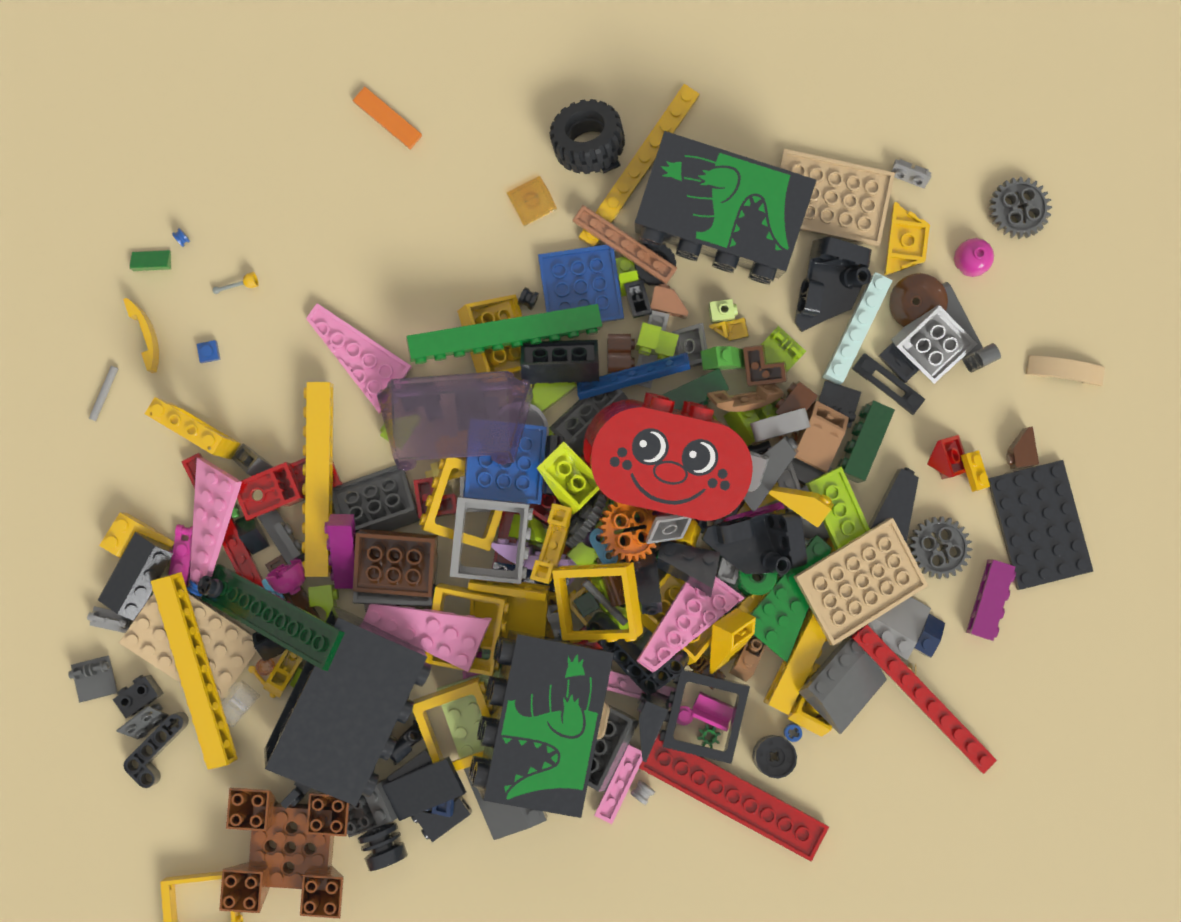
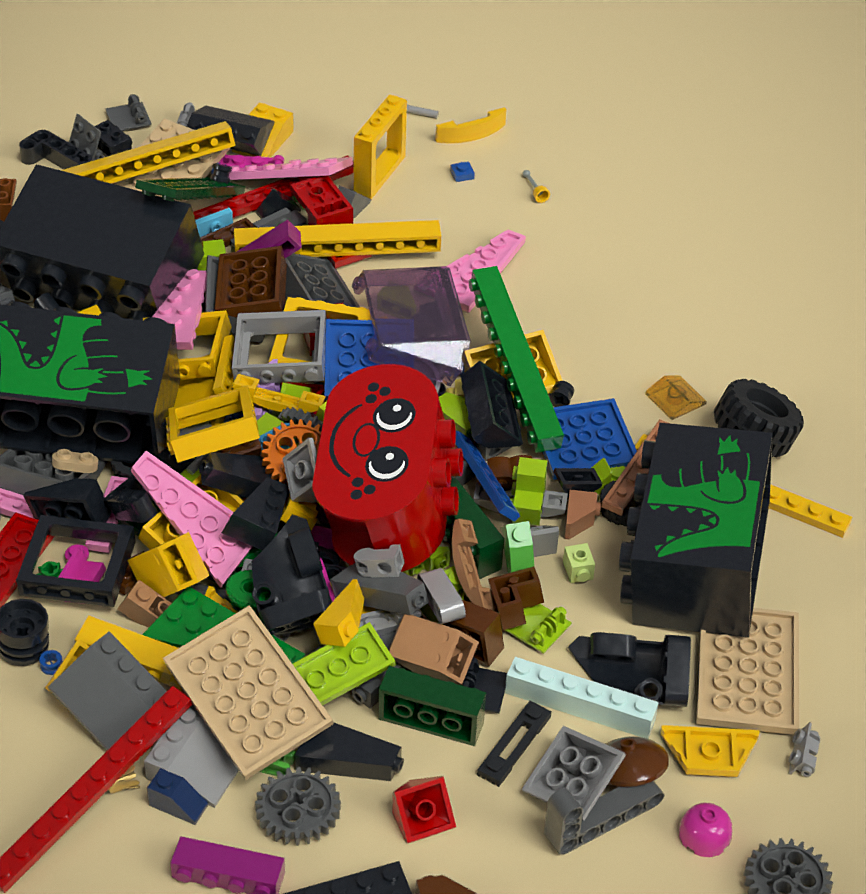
camera: 85 degrees right, 40 degrees down
green slope [130,250,171,271] -> none
blue bush [172,228,190,247] -> none
dark pink cylinder [265,558,306,595] -> none
orange tile [353,87,422,150] -> none
yellow slope [709,318,749,341] -> none
black plate [878,342,920,383] -> none
yellow plate [961,450,990,492] -> none

